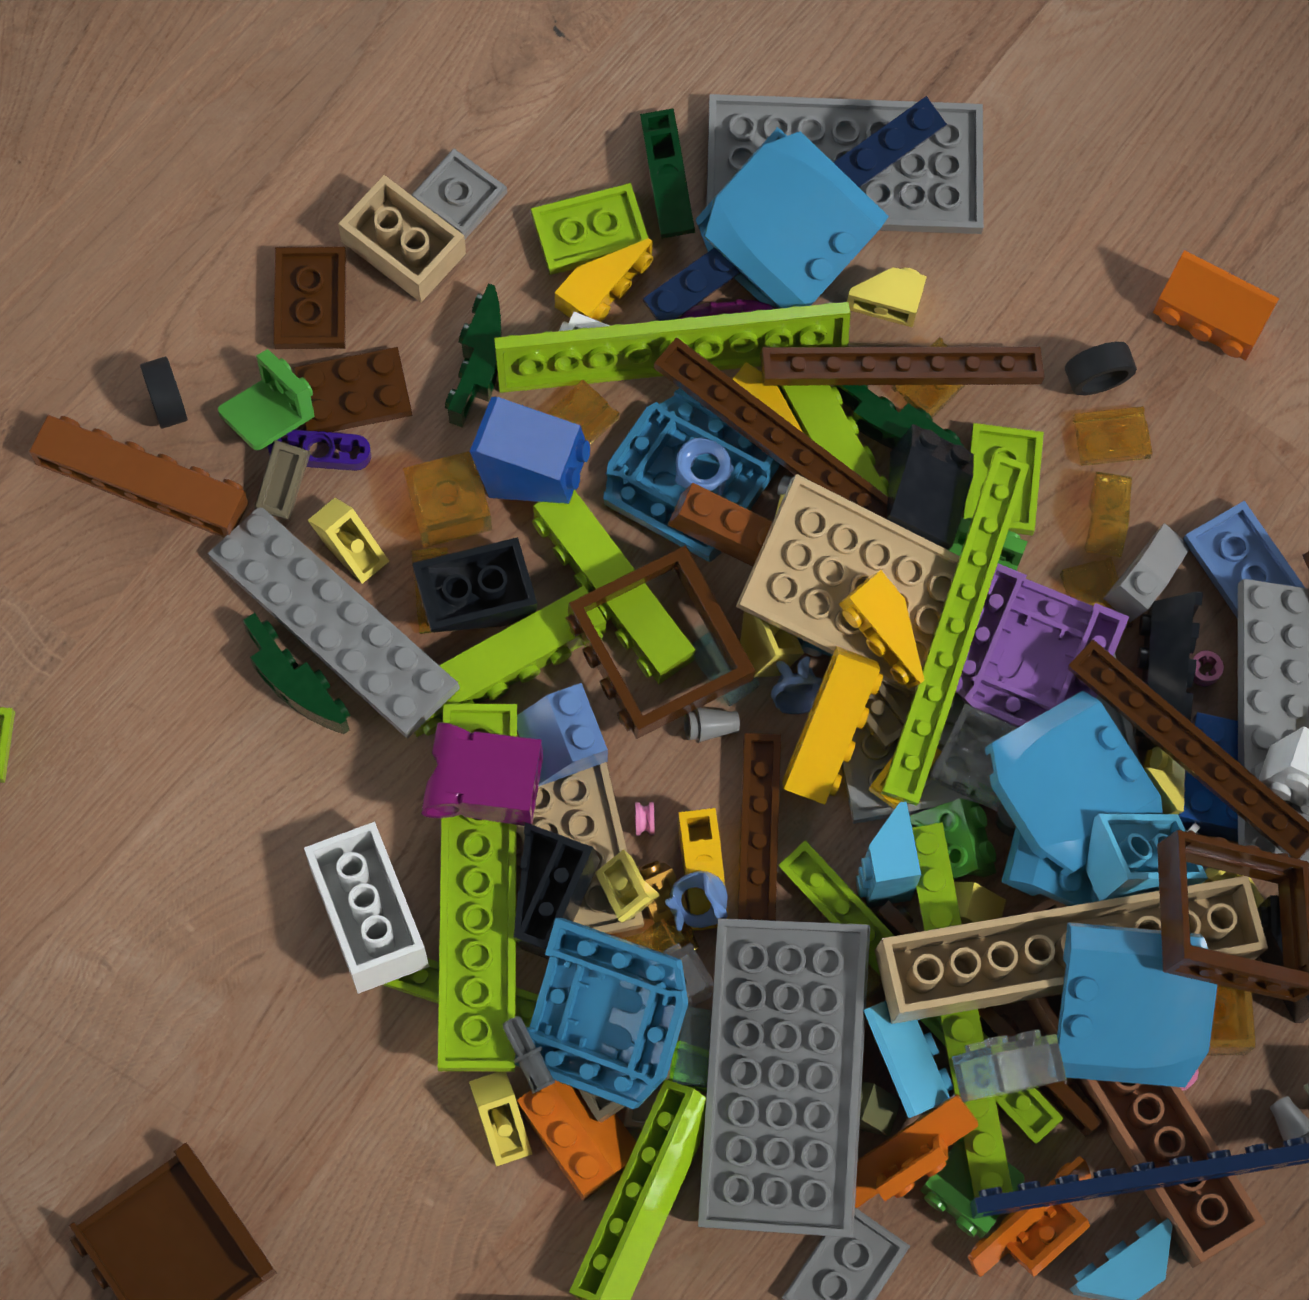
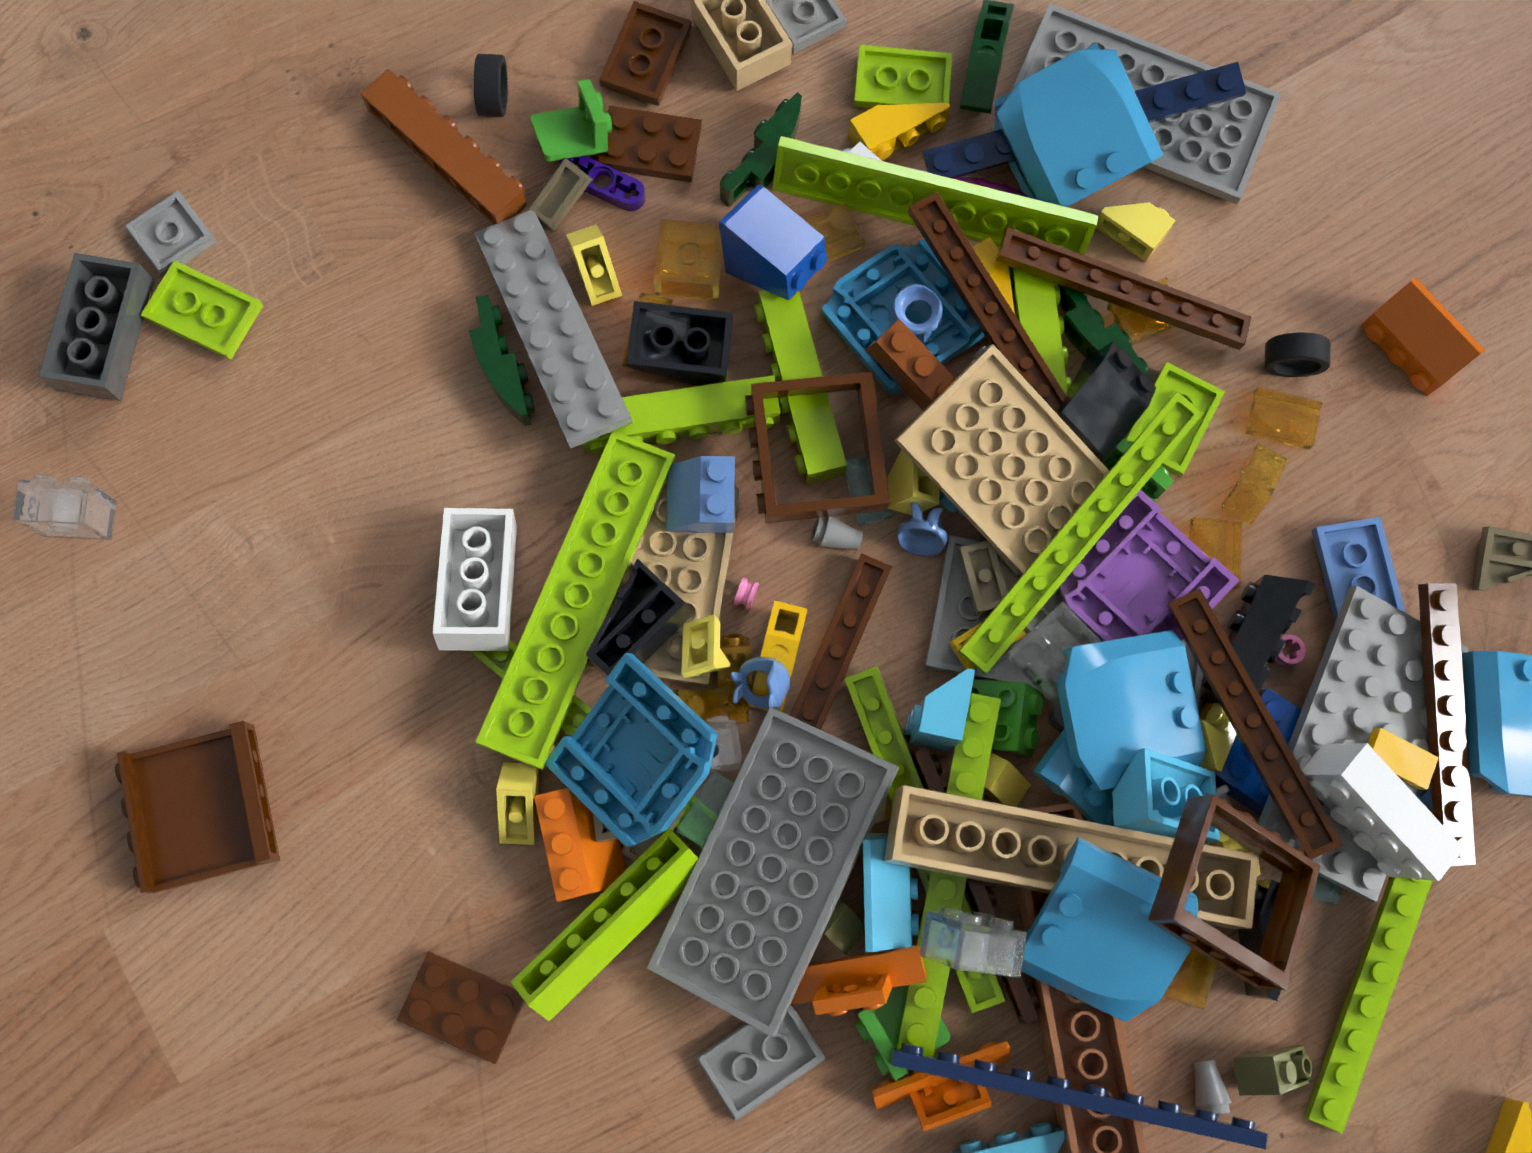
camera: 20 degrees right, 5 degrees up
magenta piece [421,722,543,826] -> none
dark grey axle [503,1016,555,1094] -> none
yellow brick [782,646,883,805] -> none
yellow slope [838,570,925,688] -> none
light grey slope [1103,523,1190,622] -> none

